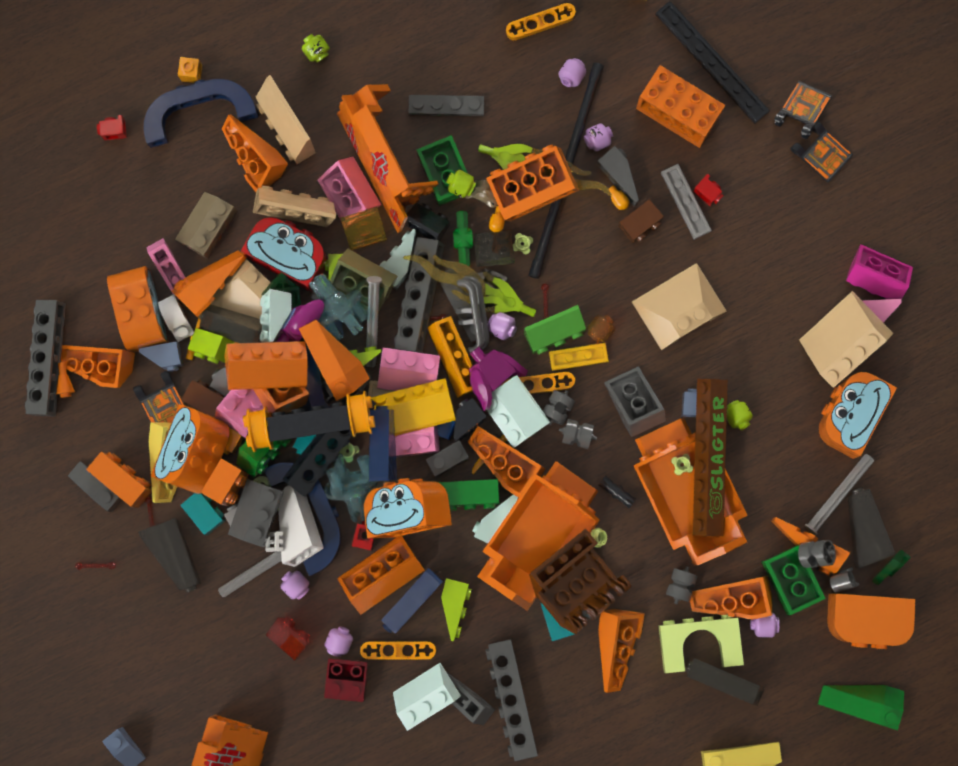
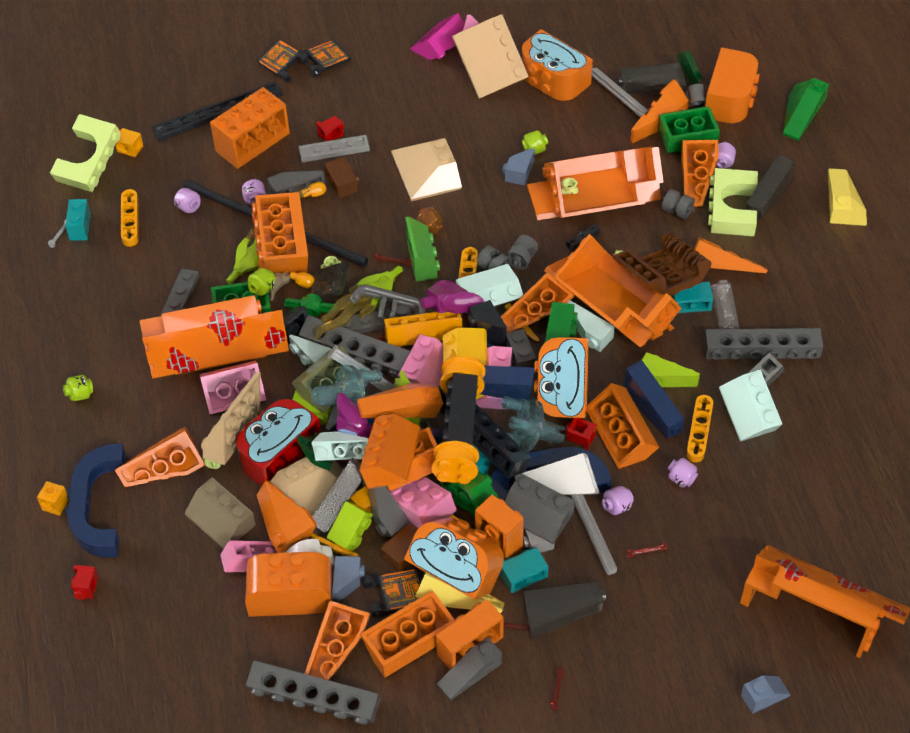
camera: 80 degrees left, 30 degrees down
orange cone [56,362,75,398] -> none
tan slope [256,75,316,164] -> none
white tile [266,531,283,552] -> none
clear red slope [266,616,312,661] -> none
dark red slope [324,658,368,702] -> none
clear yellow tile [341,207,387,250] -> none
lavender head [488,312,517,340] -> none
yellow tile [549,343,609,371] -> none
dark grey slope [604,366,666,437] -> none
reddish brown brick [693,379,728,536] -> none
dark grey wheel [798,540,836,568] -> none
none -> orange slope [360,591,455,678]
none -> clear red hinge [626,543,669,558]
none -> clear plate [712,280,739,329]

